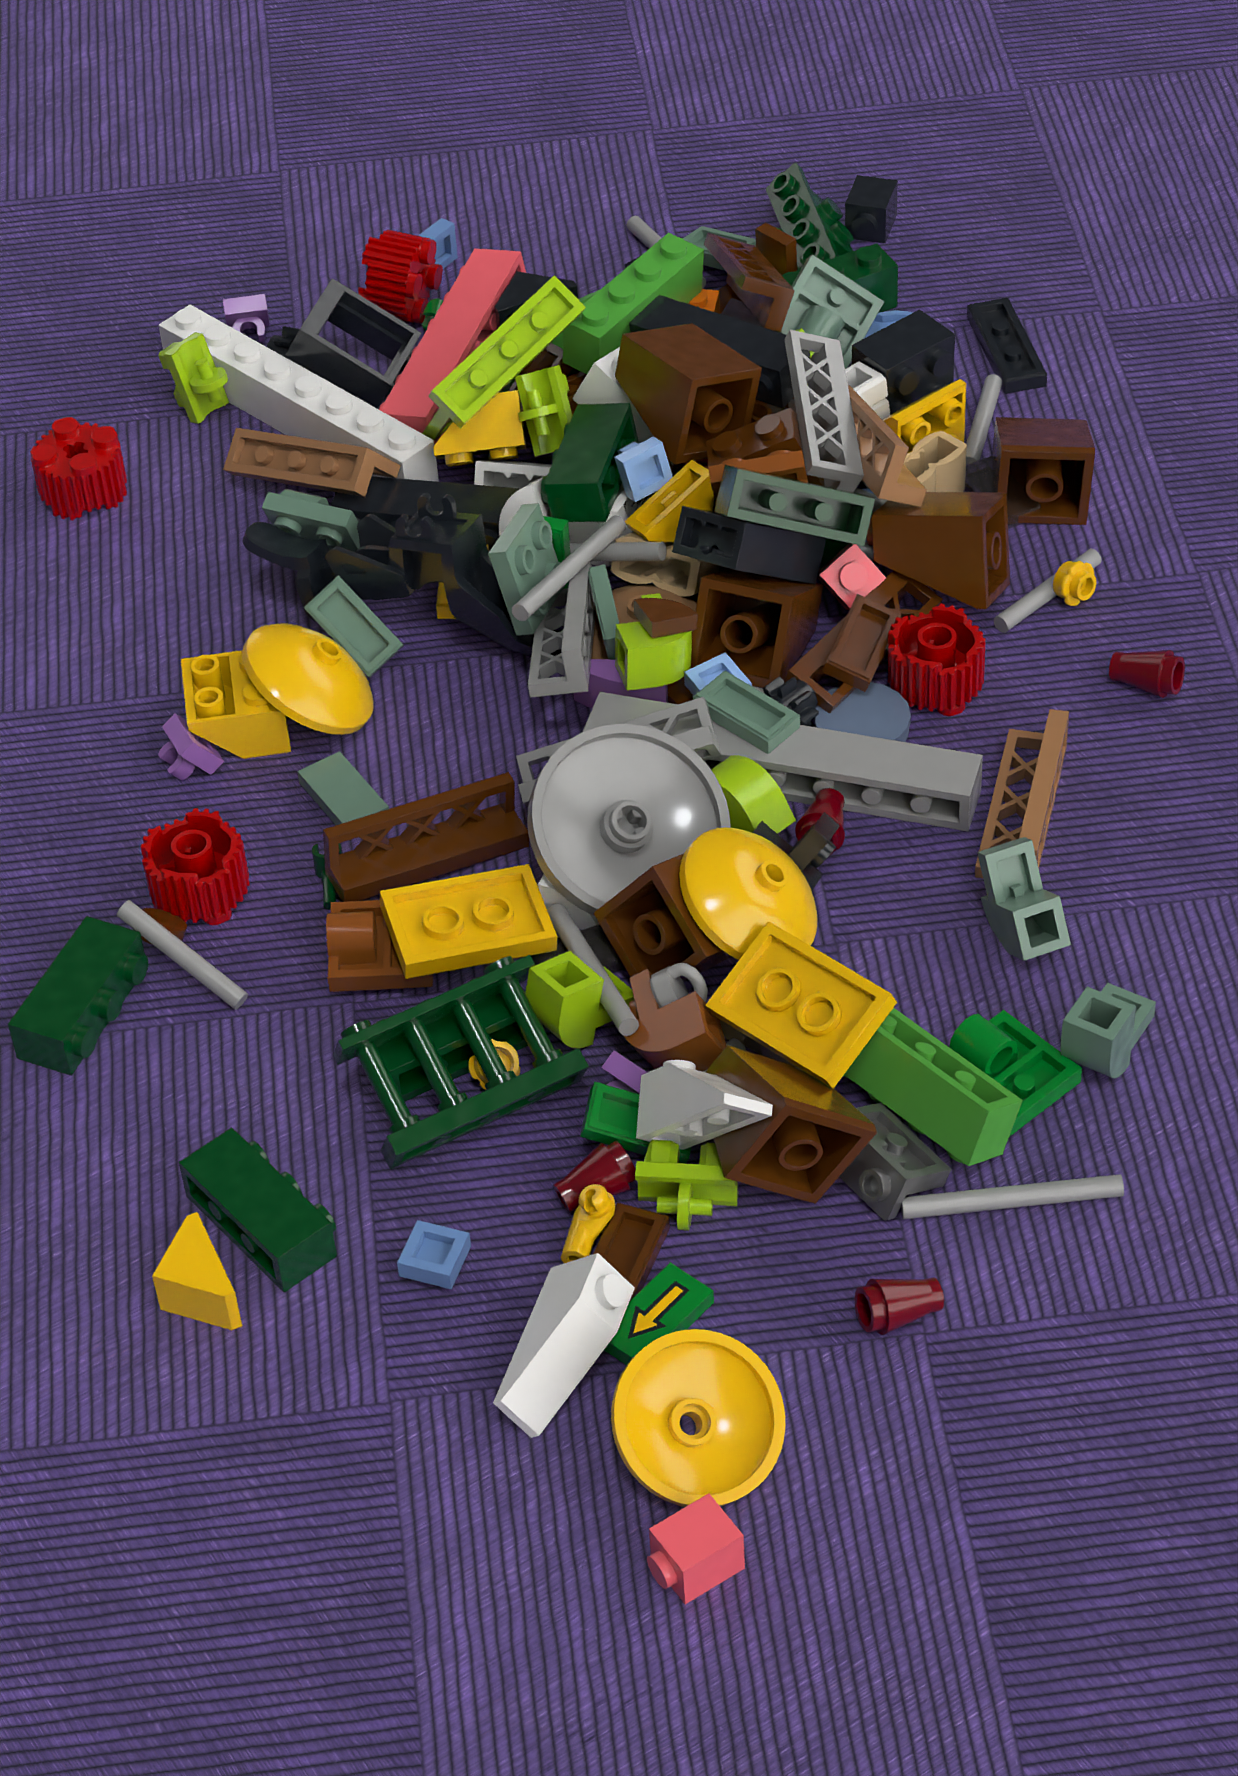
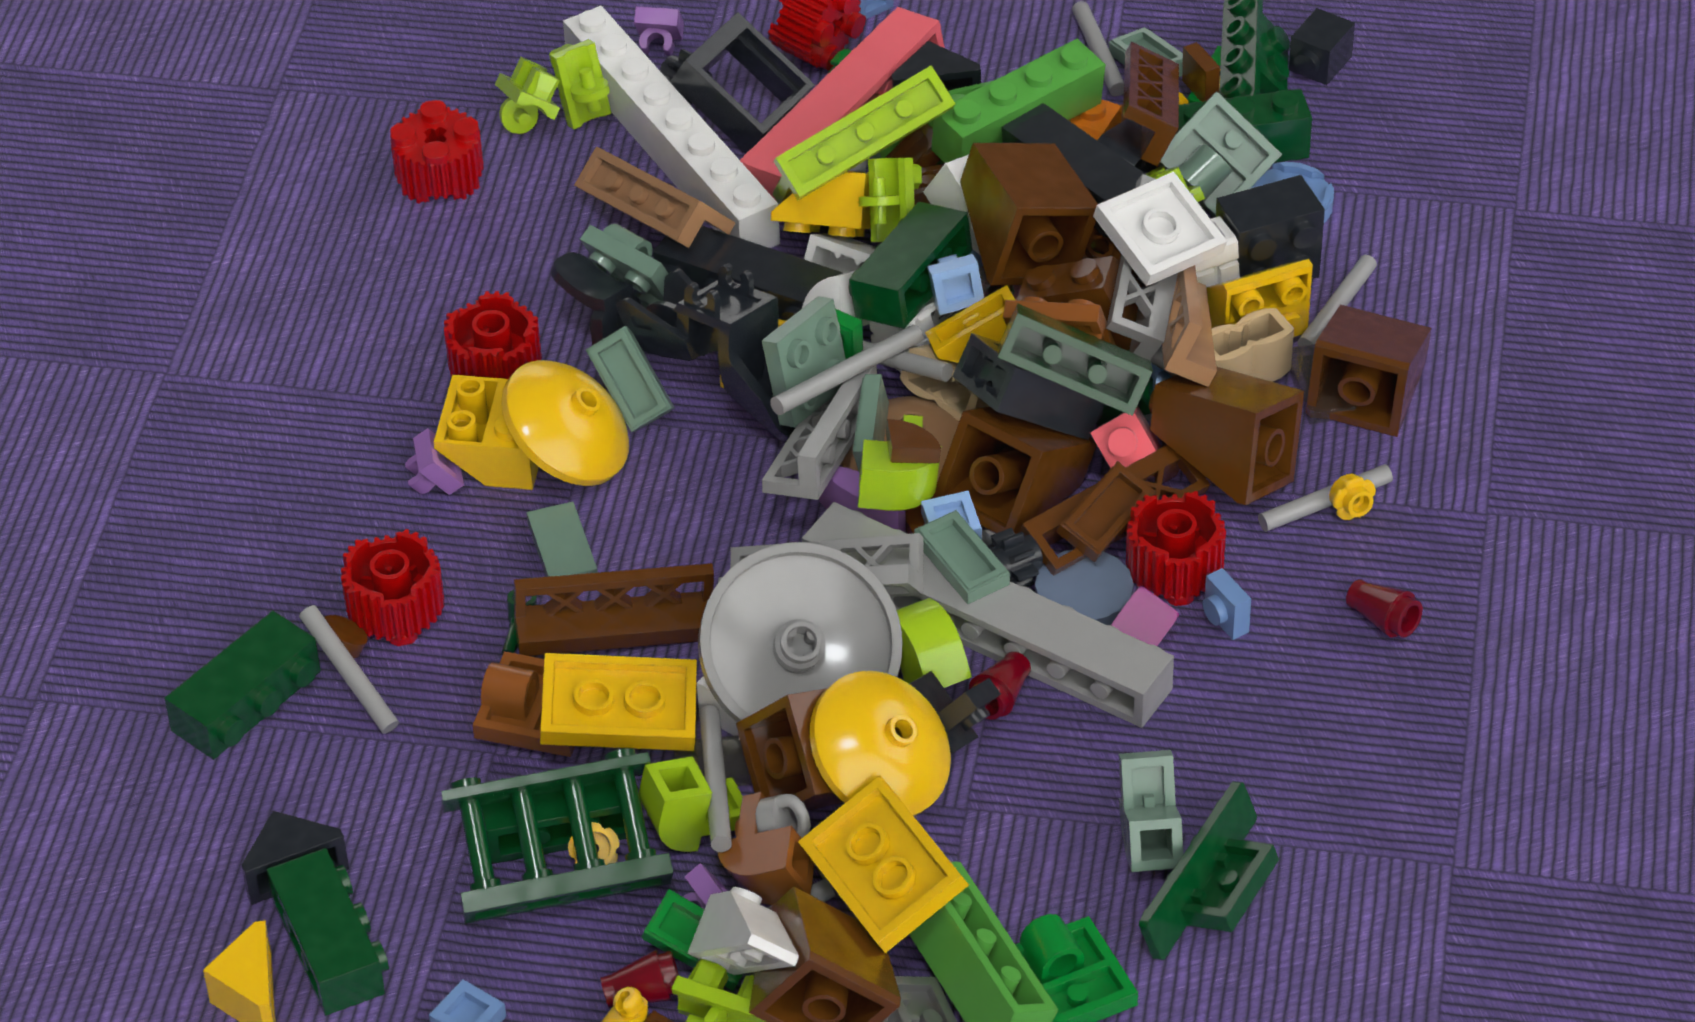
camera: 15 degrees right, 0 degrees up
black tile [967,298,1047,394] -> none
medium nougat fence [975,709,1069,878] -> none
sand green brick [1061,983,1156,1079] -> none
none -> black slope [241,811,349,905]
none -> red brick [444,291,542,379]
none -> lime hips [495,57,560,134]
none -> white plate [1093,172,1228,287]
none -> magenta slope [1111,586,1179,646]
none -> dark green bracket [1139,781,1279,960]
none -> medium blue plate [1203,568,1251,640]

